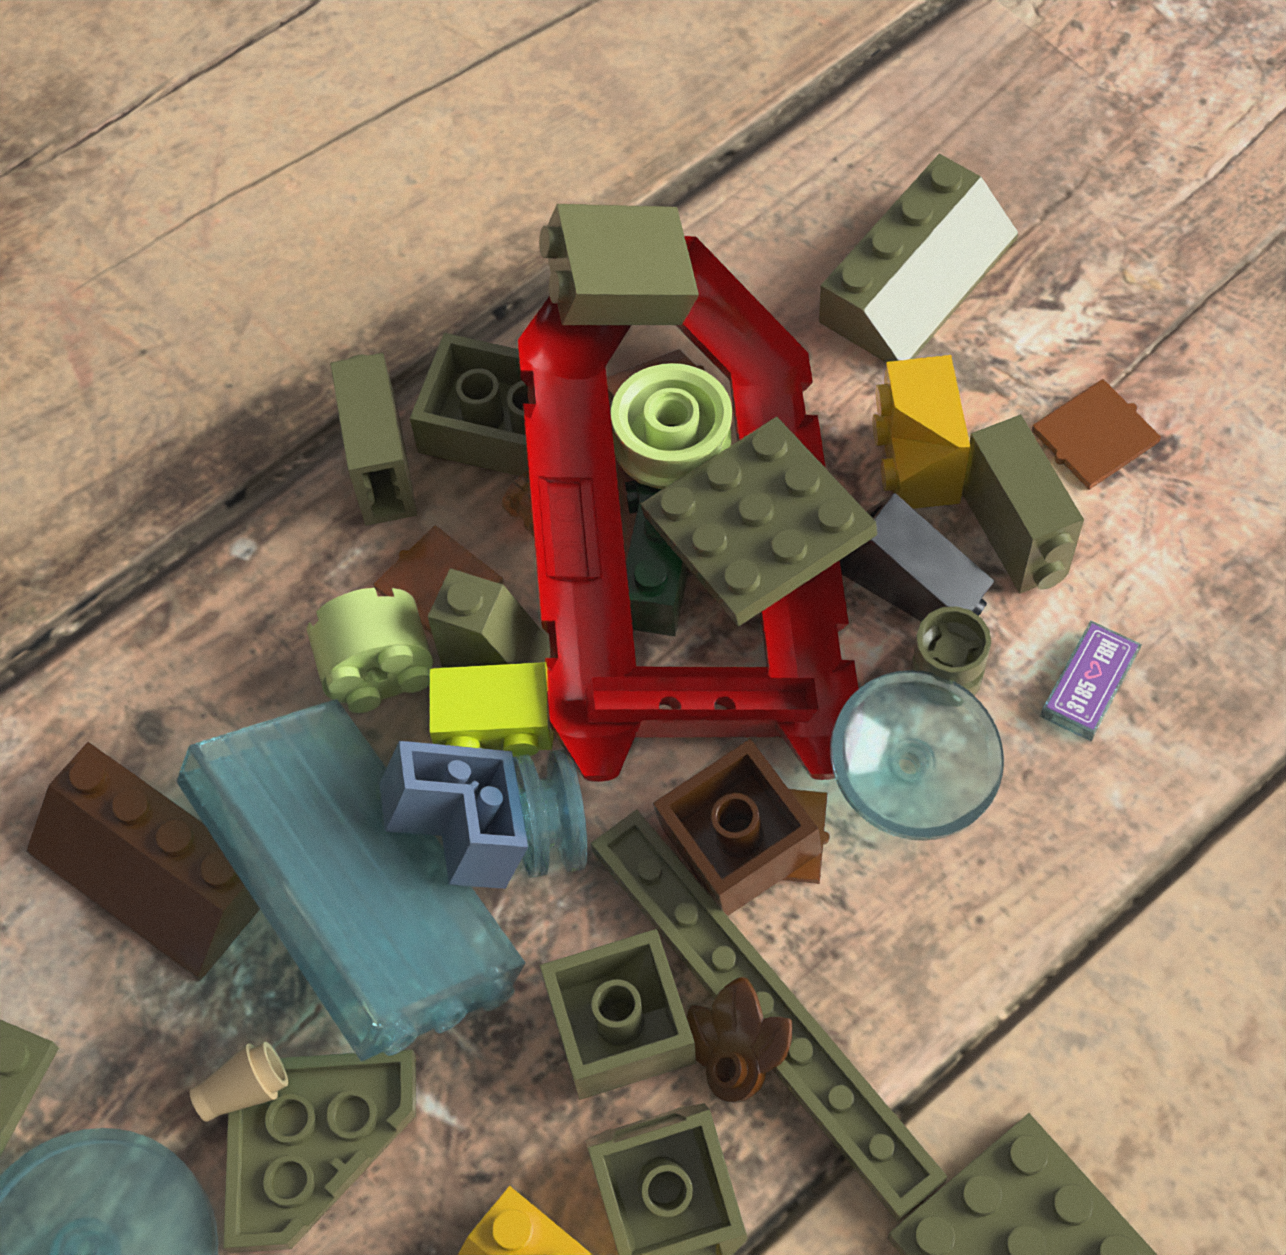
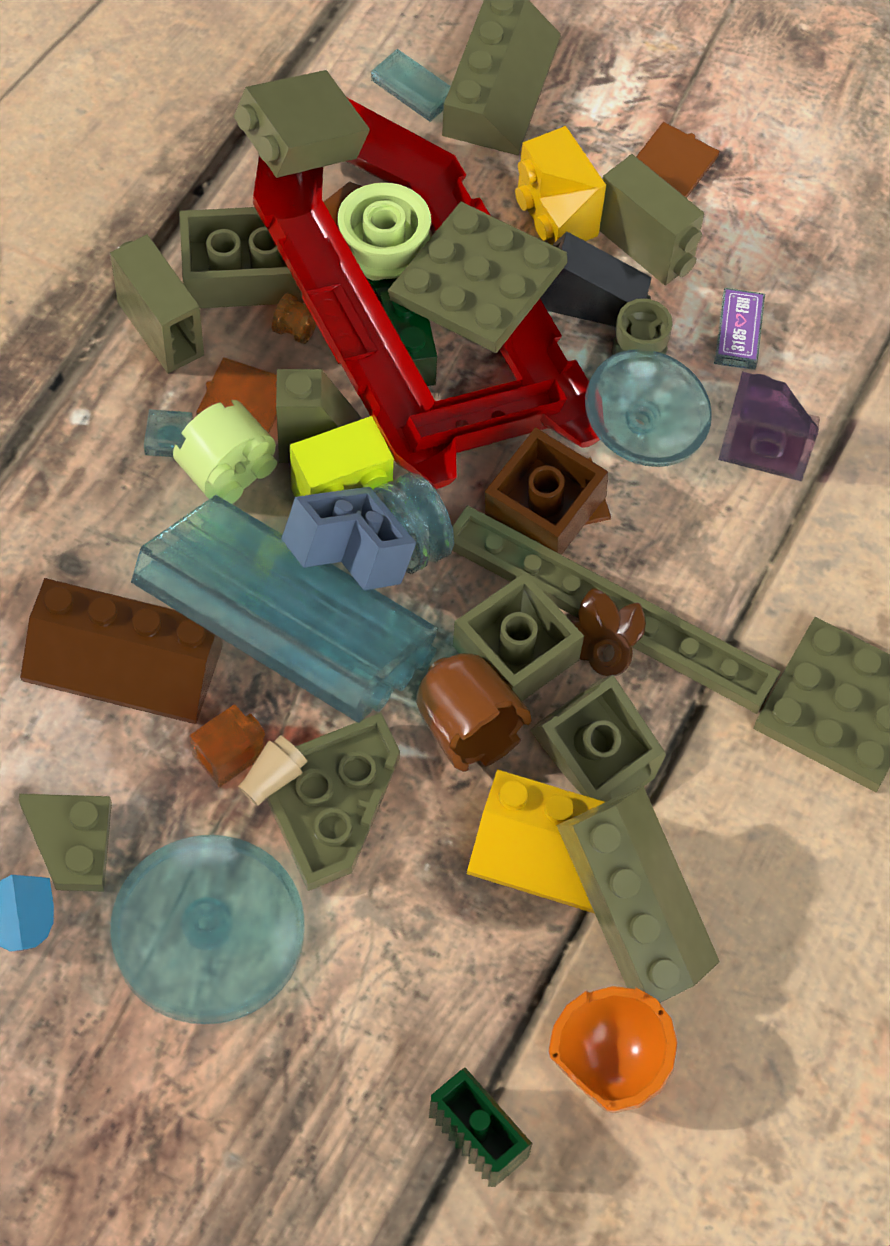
camera: 30 degrees left, 0 degrees up
none -> clear light blue plate [144,409,193,457]
none -> clear orange brick [189,704,265,788]
none -> clear light blue tile [371,49,451,122]
none -> dark orange cylinder [416,653,532,772]
none -> clear purple slope [718,371,820,482]

